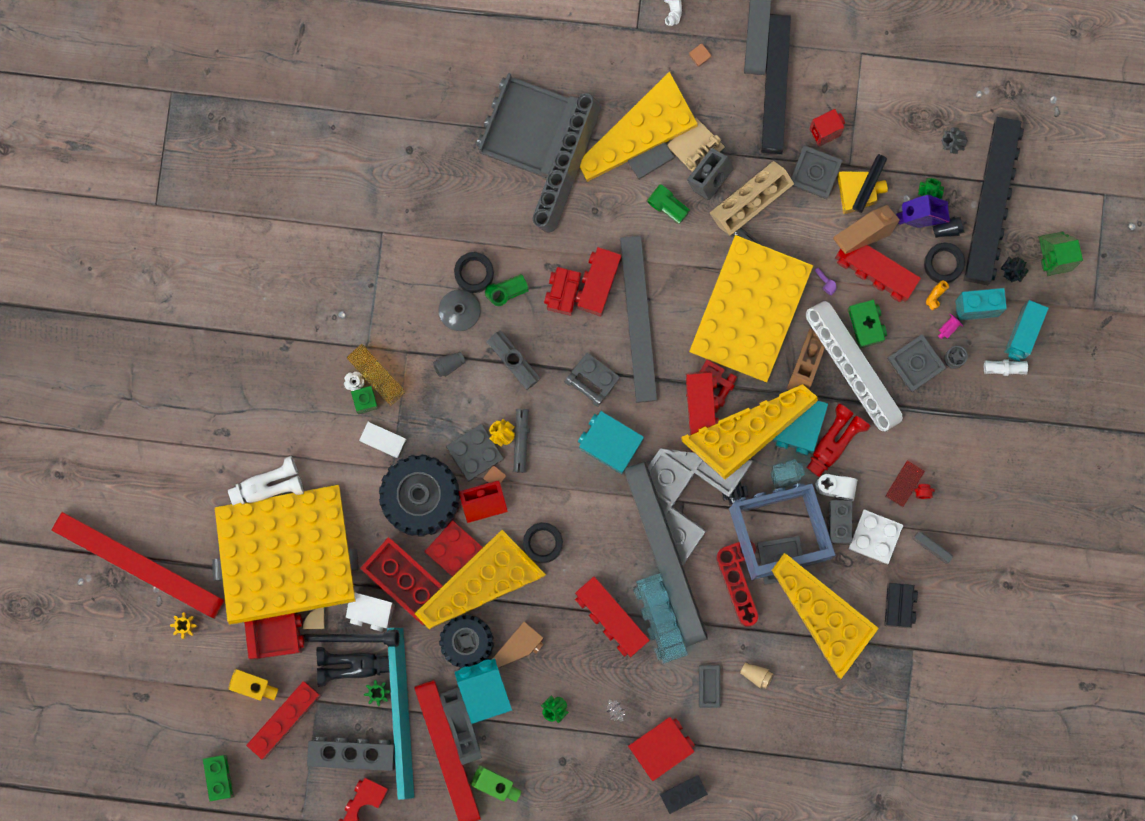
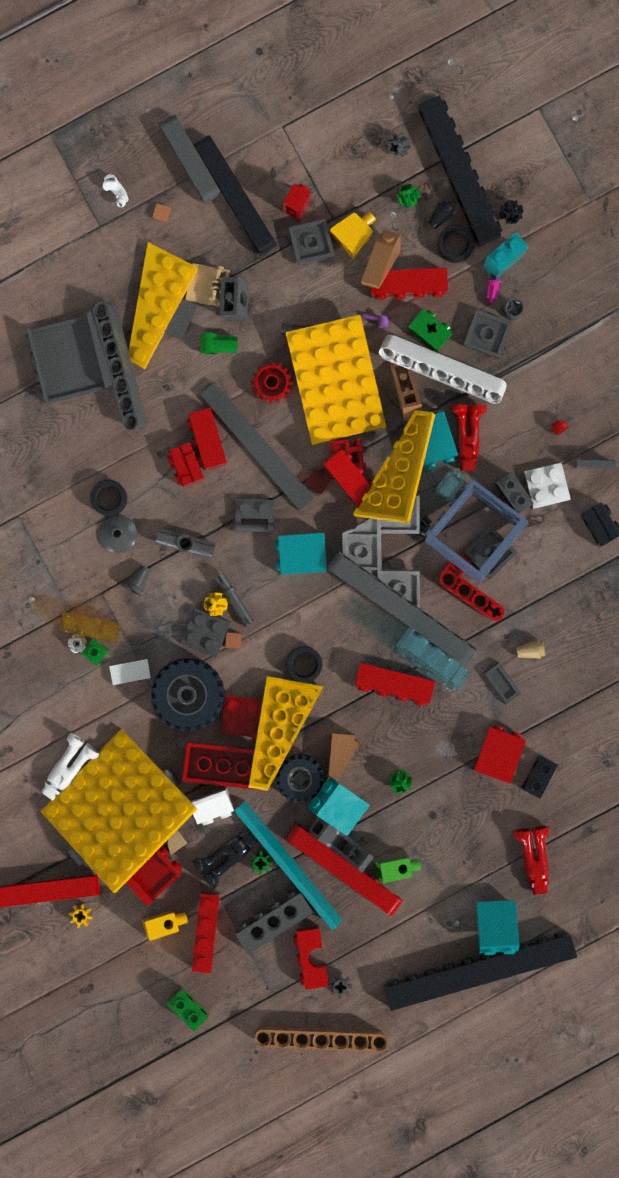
camera: 40 degrees left, 5 degrees up
black piece [303,630,400,647] -> none
red brick [458,480,508,523] -> none
green piece [485,274,529,306] -> none
tan brick [710,161,794,236] -> none
yellow wing [771,553,879,679] -> none
white piece [815,474,858,501] -> none
black axle [852,154,887,213] -> none
clear red tile [885,460,925,508] -> none
dark purple torso [896,195,950,228] -> none
light orange arm [926,280,949,310] -> none
white pin [984,359,1028,376] -> none
teal brick [1004,300,1049,361] -> none
green wedge [1038,231,1083,276] -> none
none -> red gear [251,362,293,405]
none -> clear red tile [305,468,332,495]

